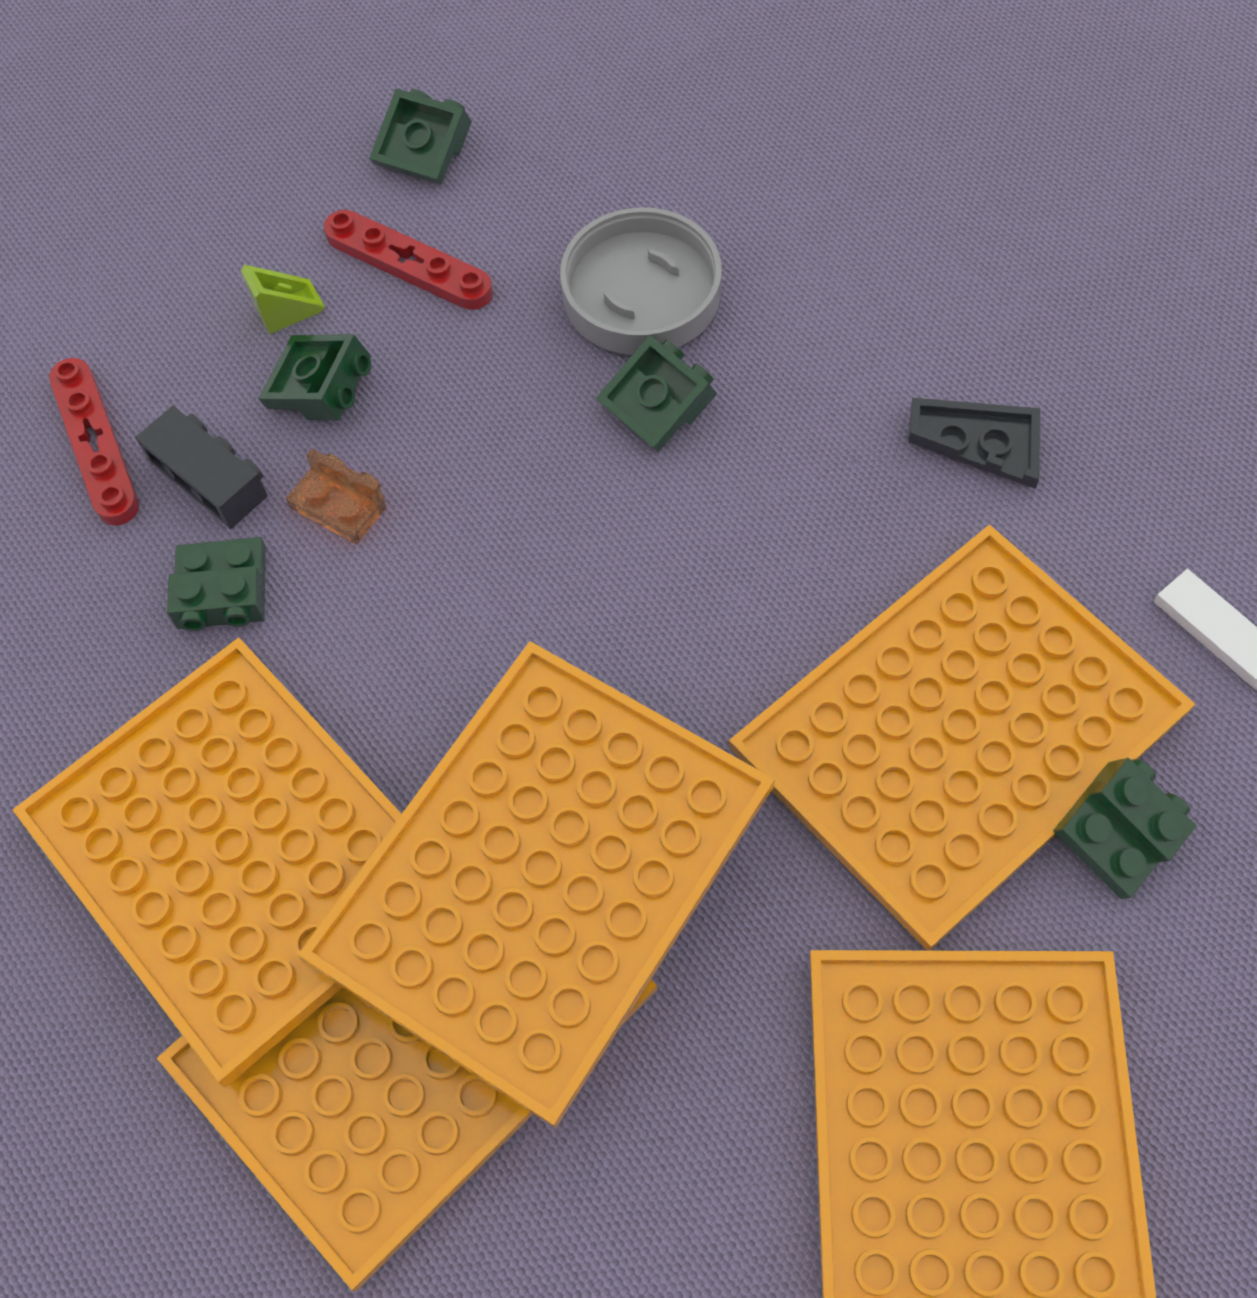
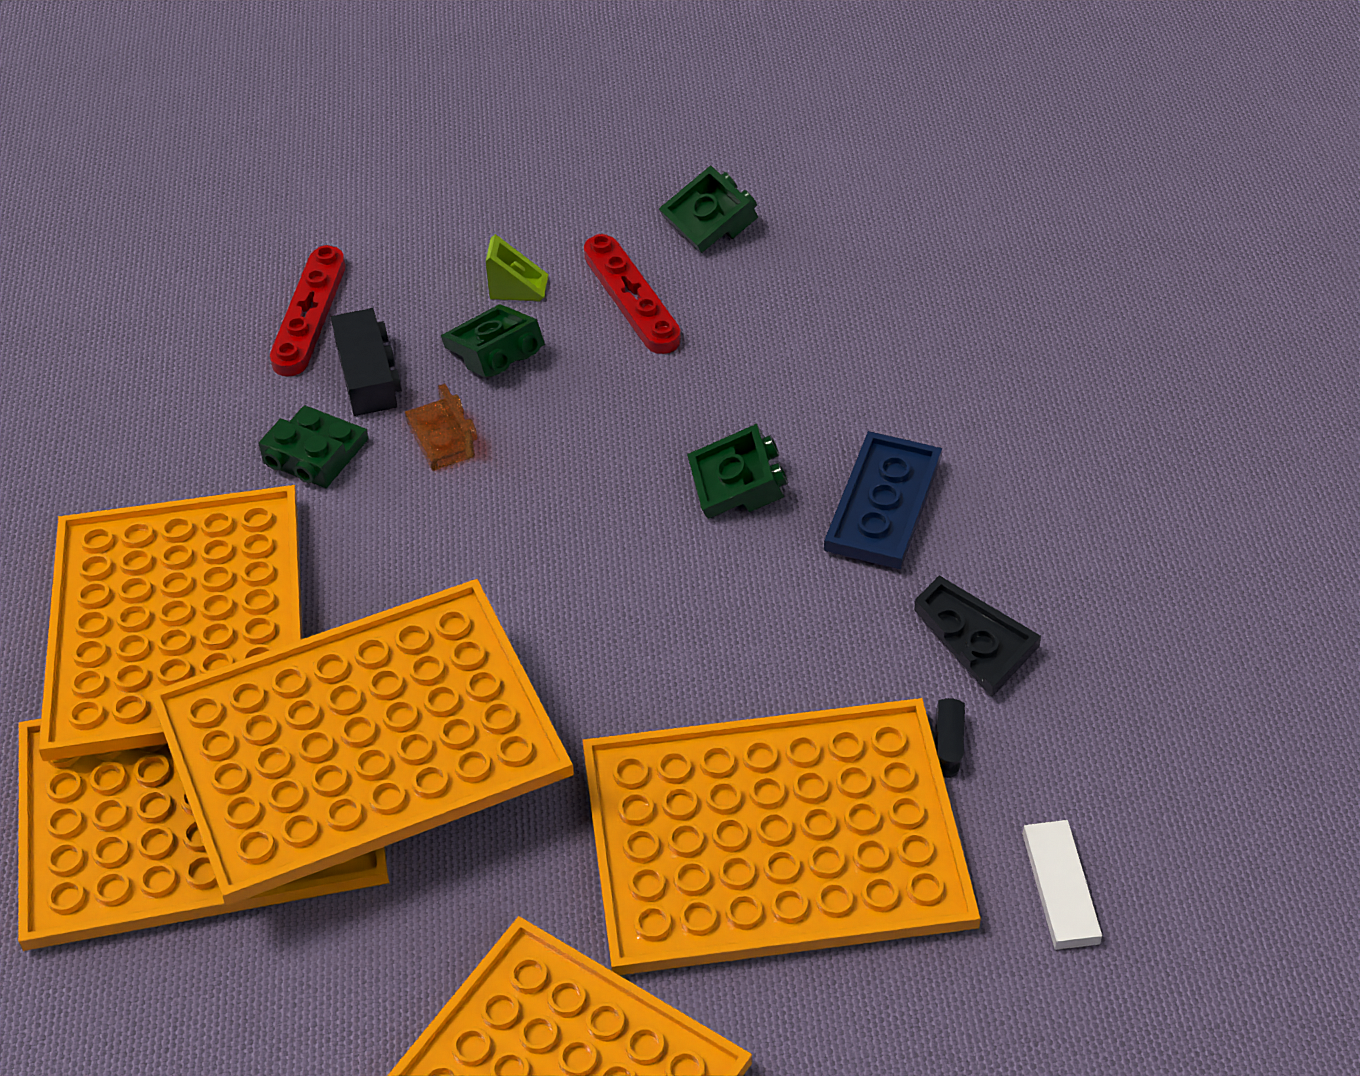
camera: 30 degrees right, 15 degrees down
light grey piece [560,207,722,355] -> none
dark green plate [1053,757,1197,899] -> none
none -> dark blue plate [824,431,942,570]
none -> black bar [935,698,965,778]

